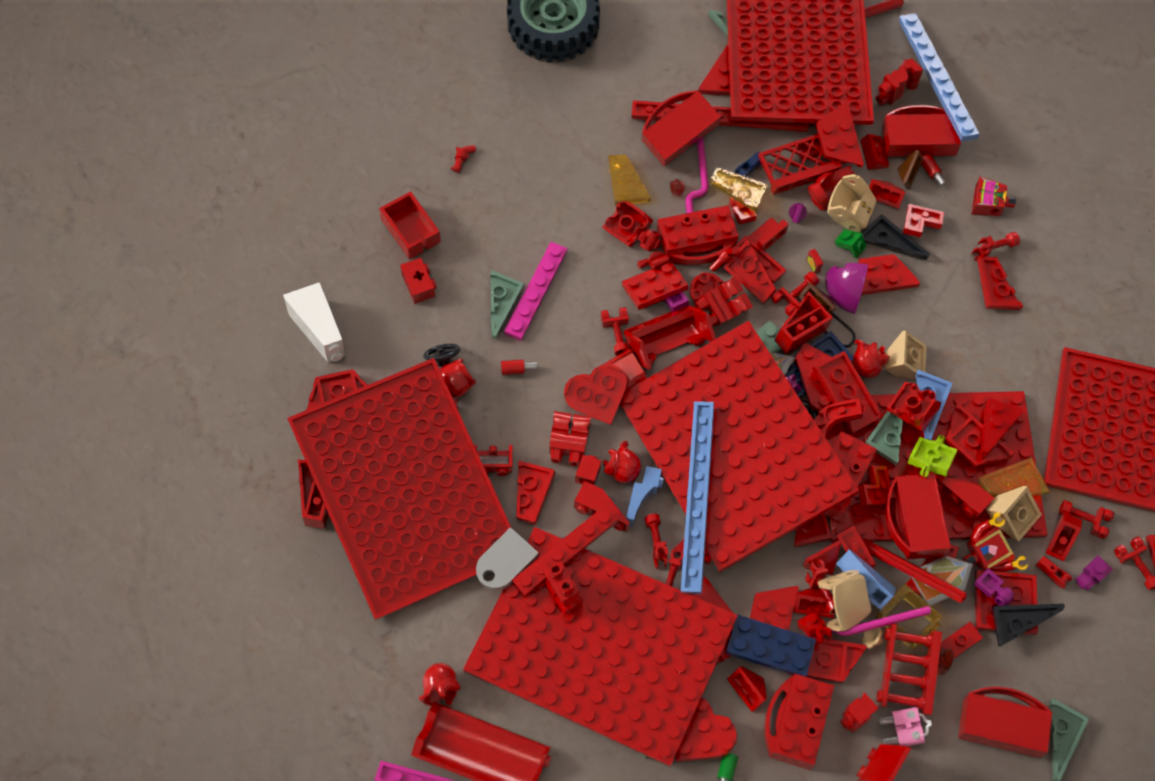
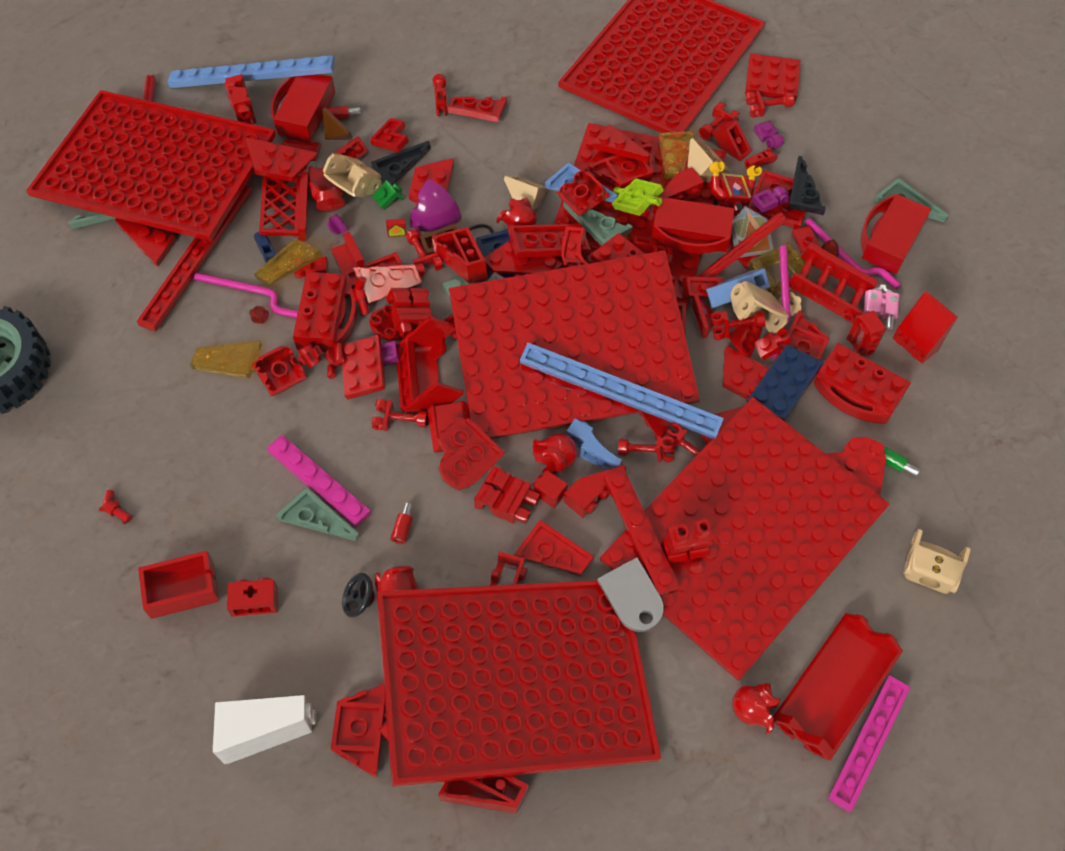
camera: 70 degrees left, 5 degrees down
red piece [642,90,721,167] -> none
red slope [727,666,767,712] -> none
torso [971,176,1016,216] -> none
none -> dark pink piece [805,218,901,290]

